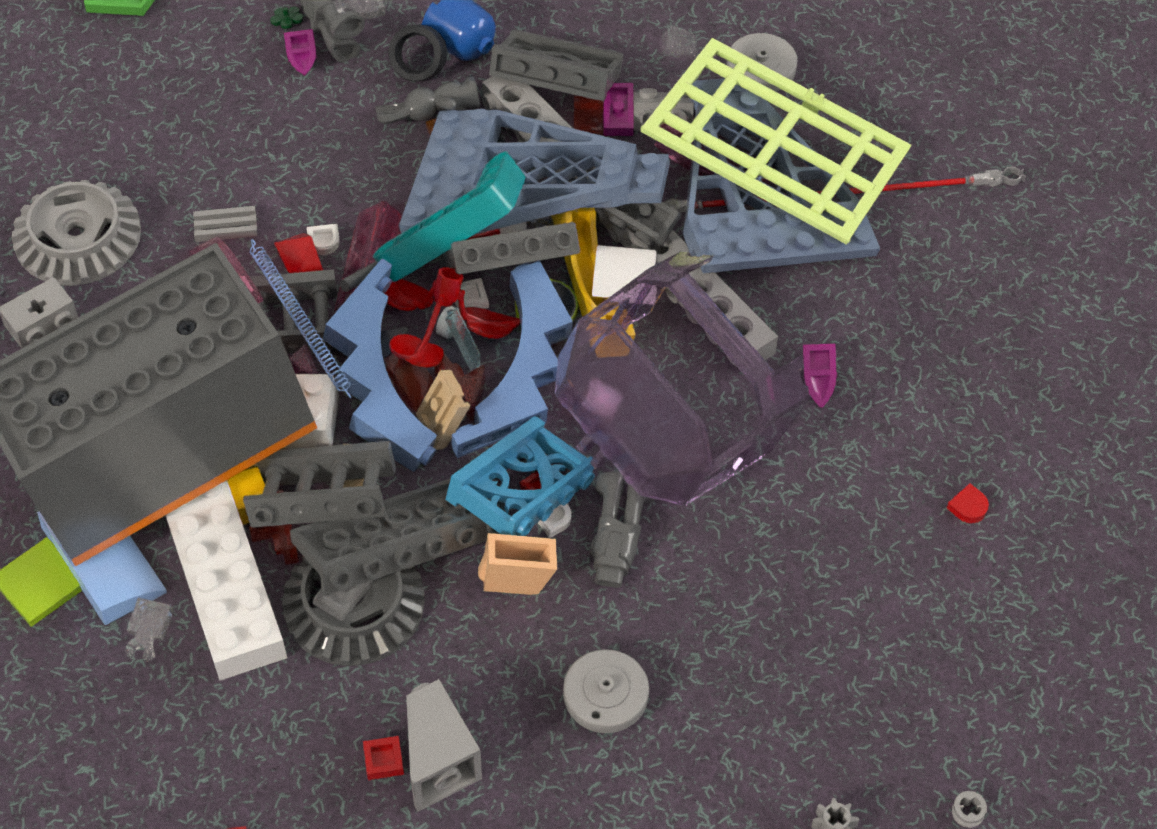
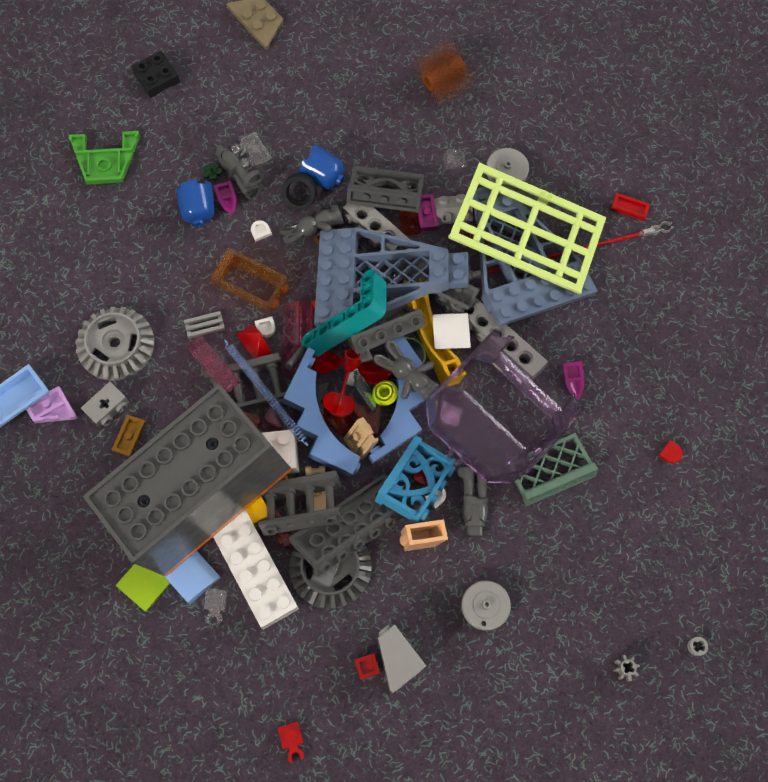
camera: 10 degrees left, 15 degrees up
none -> blue cylinder [176,180,215,227]
none -> clear orange piece [210,248,289,314]
none -> white tile [251,221,272,242]
none -> neon yellow cone [372,380,398,406]
none -> dark grey animal [373,340,439,400]
none -> sand green fence [505,433,598,507]
none -> red tile [610,193,651,221]

